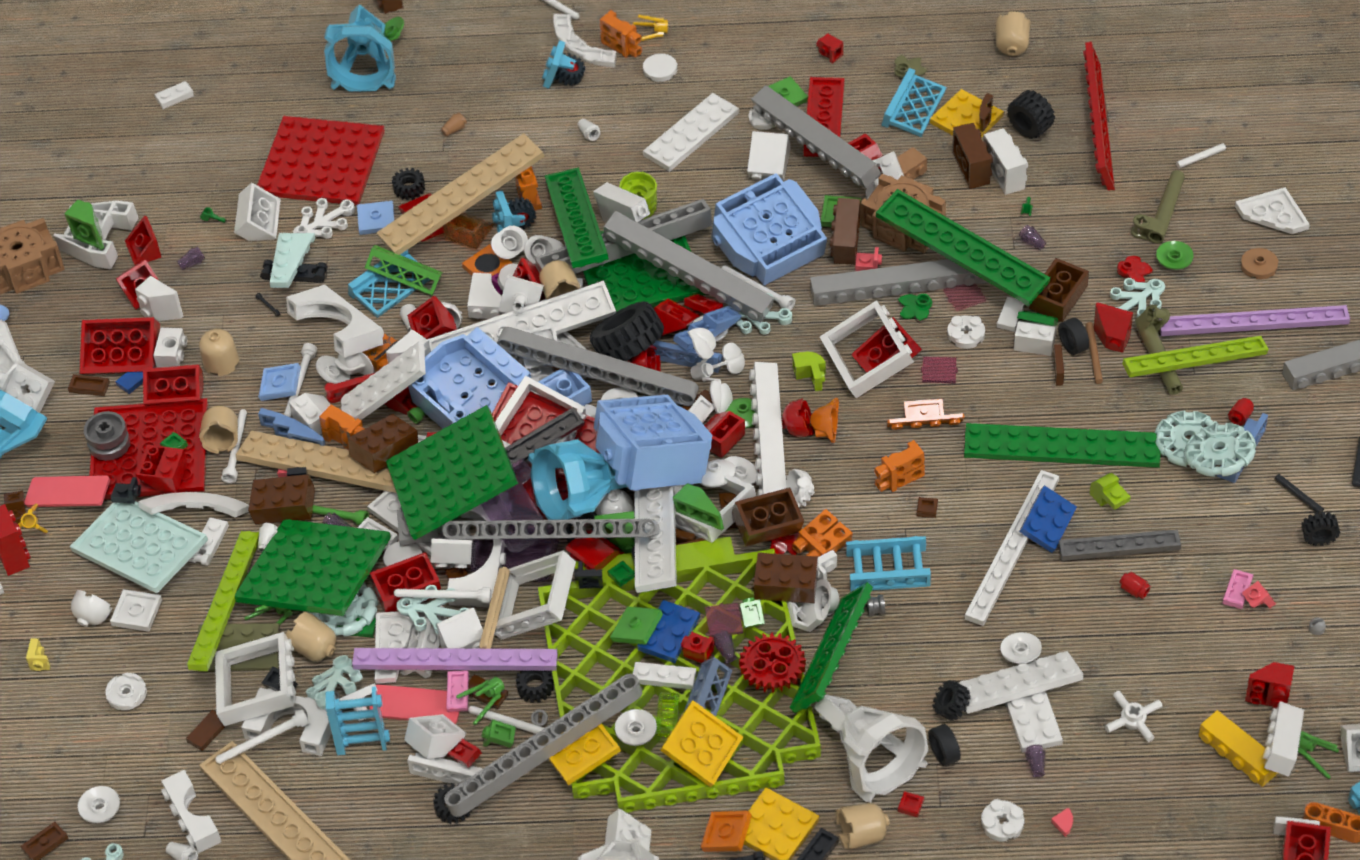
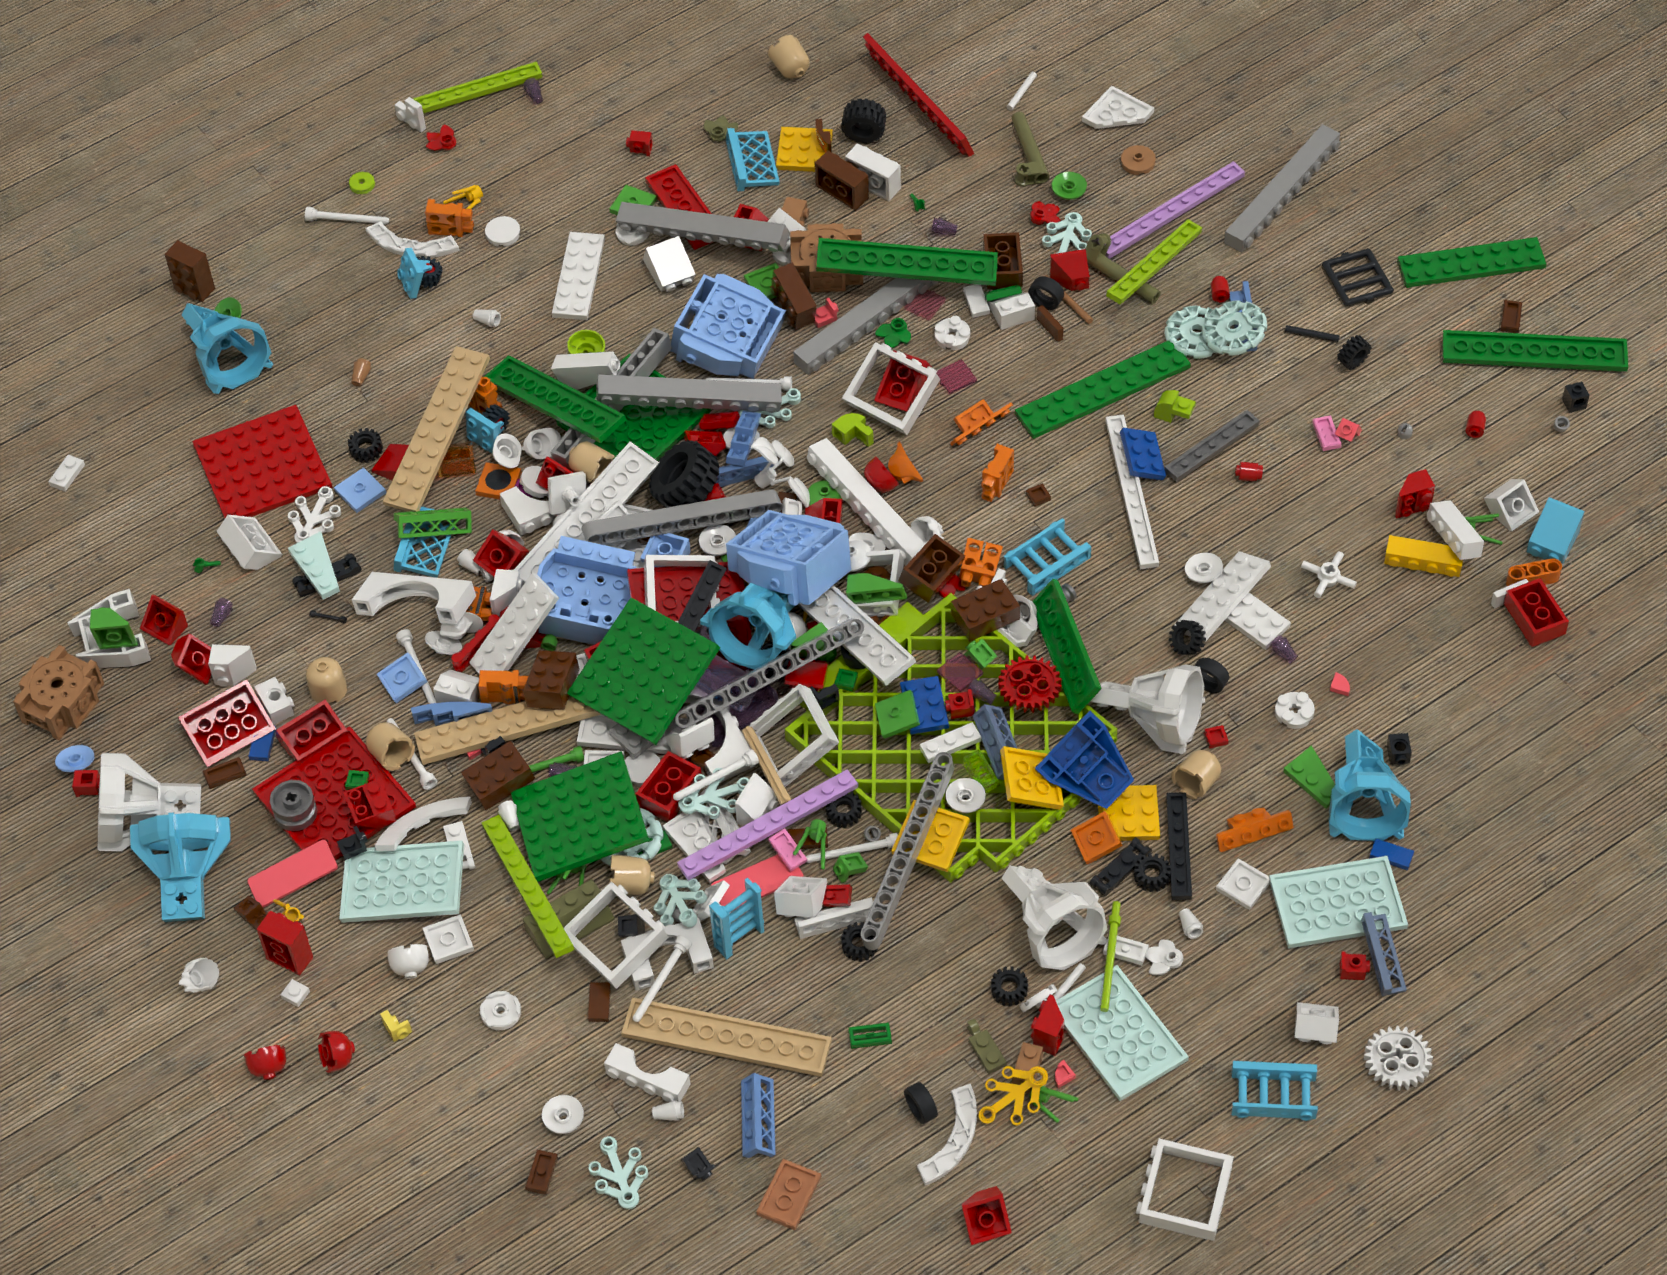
camera: 35 degrees left, 5 degrees up
none -> blue wedge [1035,711,1134,809]

